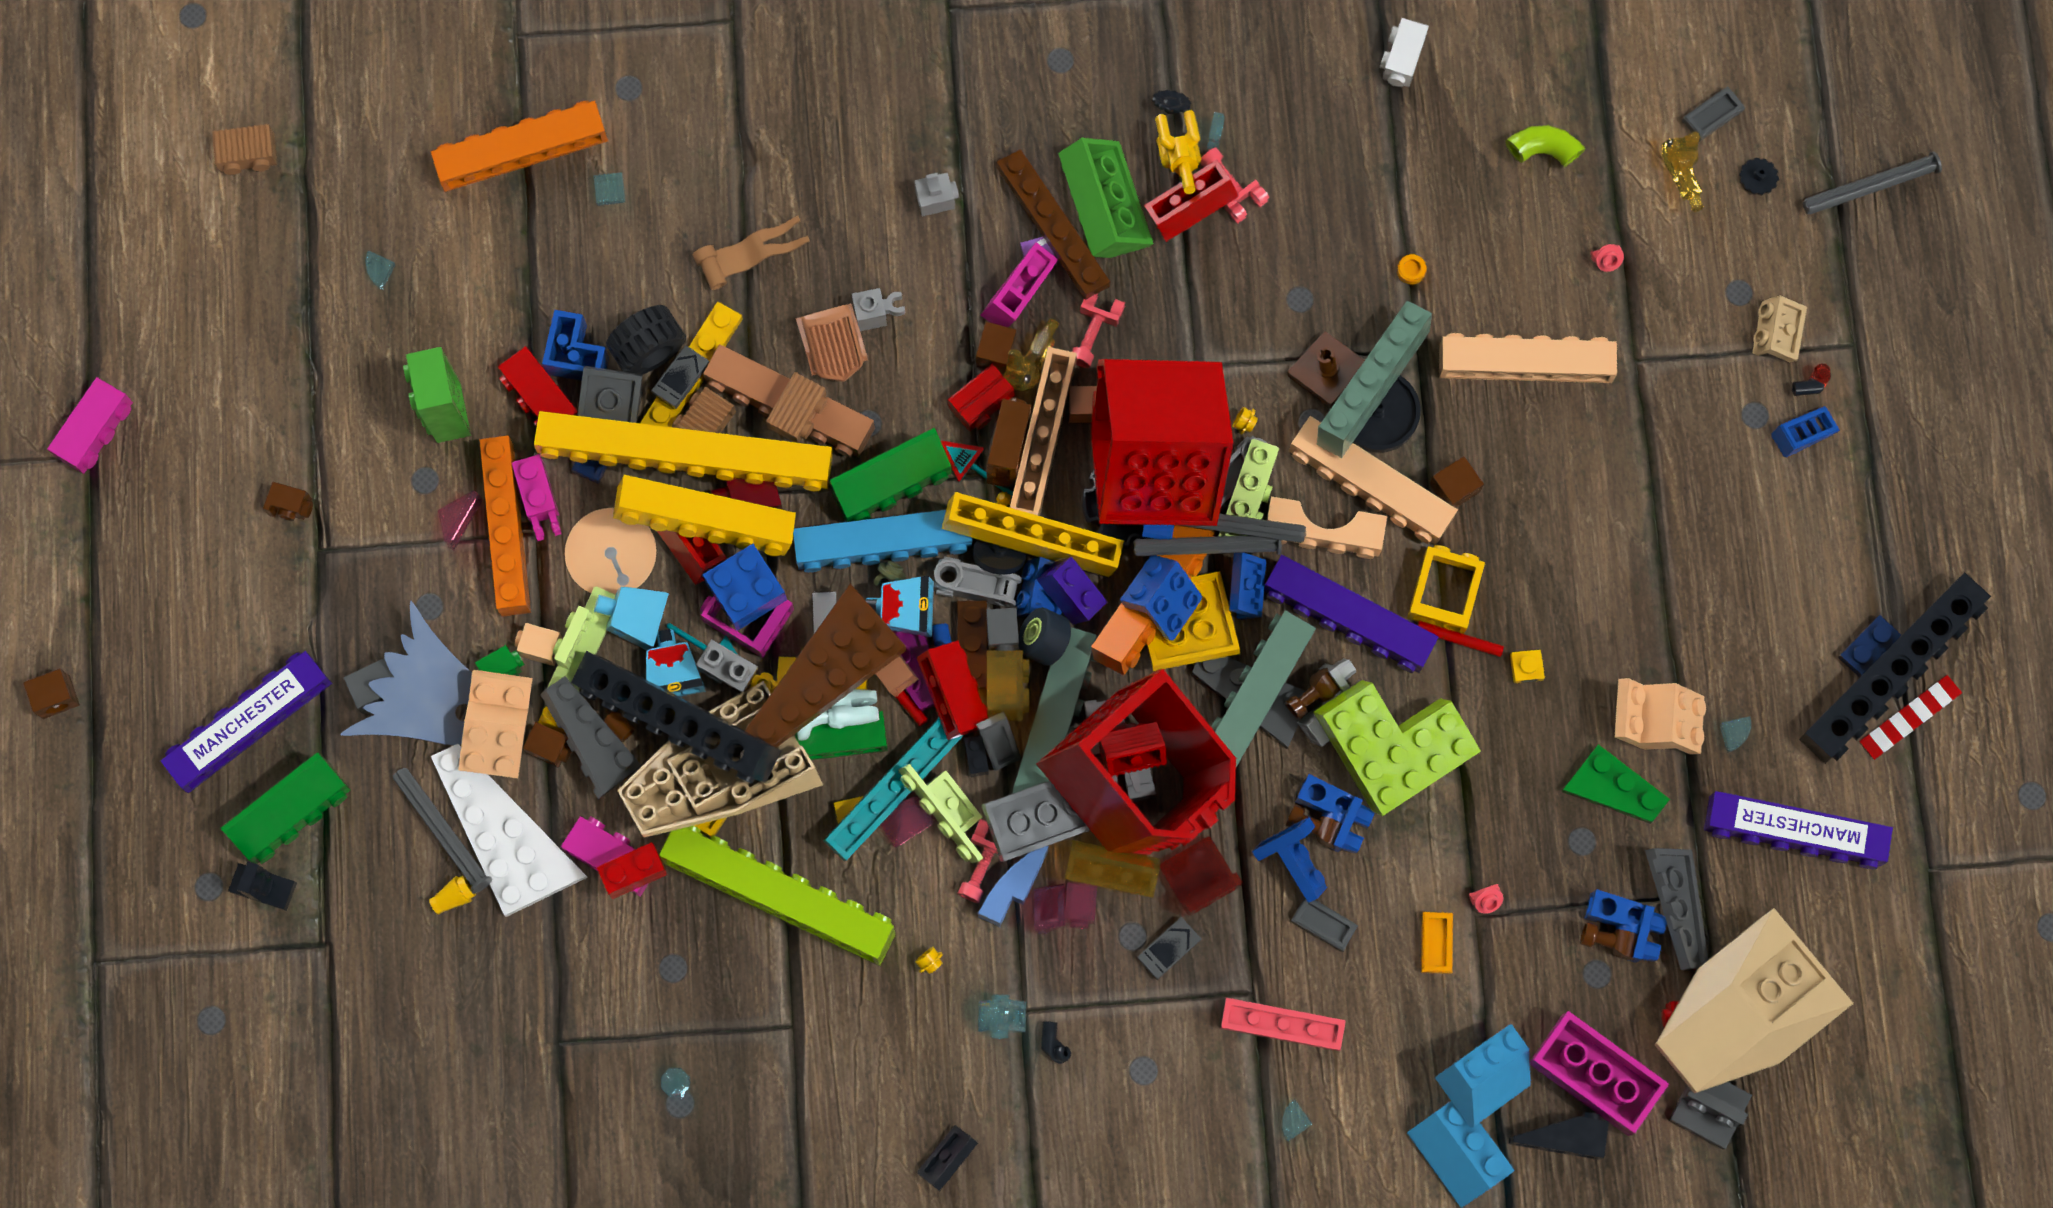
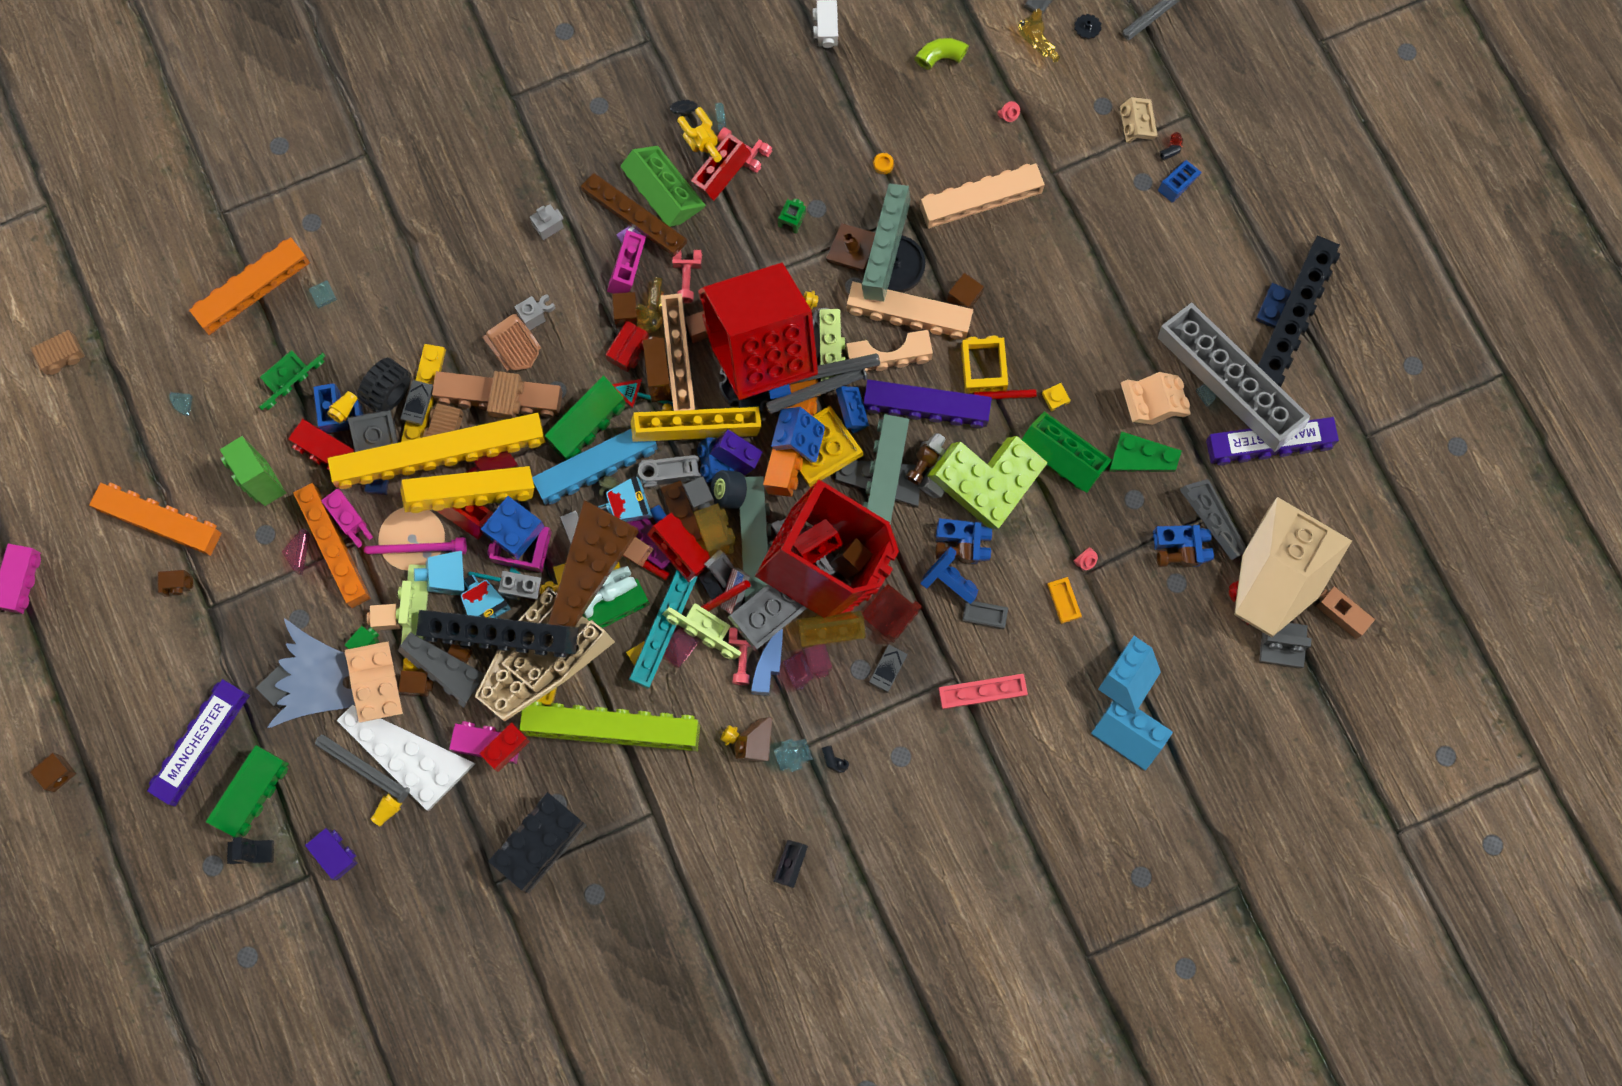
camera: 20 degrees left, 0 degrees up
clear light blue tile [661,1068,690,1098] -> none
medium nougat flag [692,216,810,290] -> none
black piece [972,540,1026,575] -> none
clear light blue tile [1282,1099,1312,1142] -> none
black slope [1509,1112,1609,1160] -> none
dark pink brick [1530,1011,1669,1136] -> none
sticker [1859,675,1962,760] -> none
none -> orange brick [89,482,222,556]
none -> green bracket [258,350,326,410]
none -> dark purple brick [305,828,358,881]
none -> yellow cone [327,391,358,423]
none -> dark pink piece [364,537,467,554]
none -> black piece [488,792,587,893]
none -> red bar [701,580,751,612]
none -> tile [720,567,750,614]
none -> slope [735,717,772,762]
none -> green window [778,199,806,234]
none -> reddish brown piece [830,538,873,579]
none -> green slope [1021,411,1112,493]
none -> light grey brick [1158,303,1311,452]
none -> nougat brick [1316,586,1375,639]

